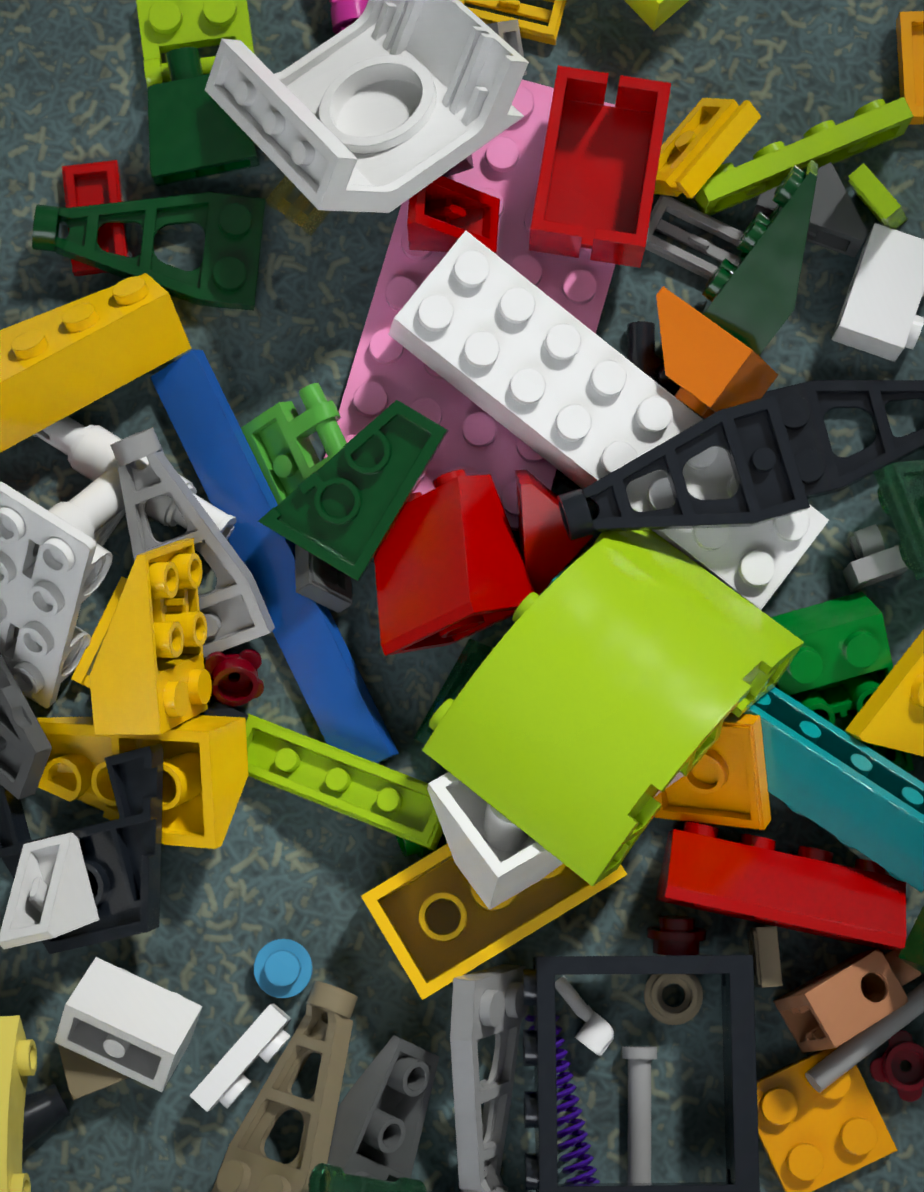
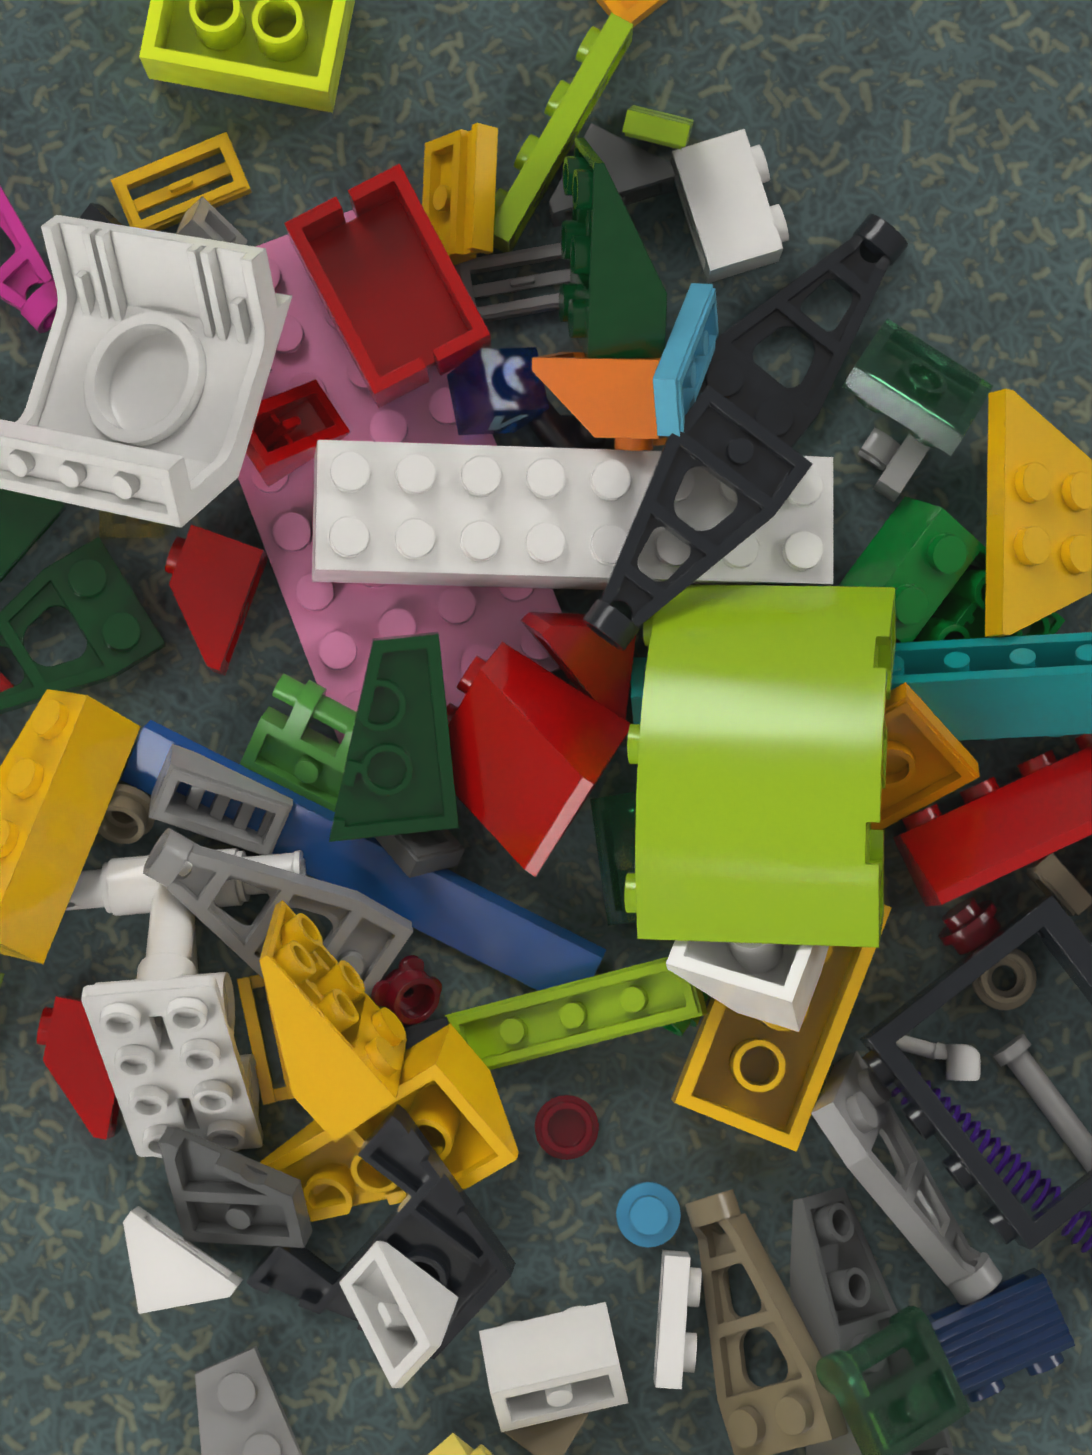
camera: 40 degrees left, 5 degrees up
none -> dark tan plate [98,784,155,844]
none -> light grey slope [148,744,293,855]
none -> red slope [165,524,268,676]
none -> clear blue brick [447,347,549,435]
none -> dark red plate [535,1095,599,1160]
none -> medium azure tile [653,283,719,436]

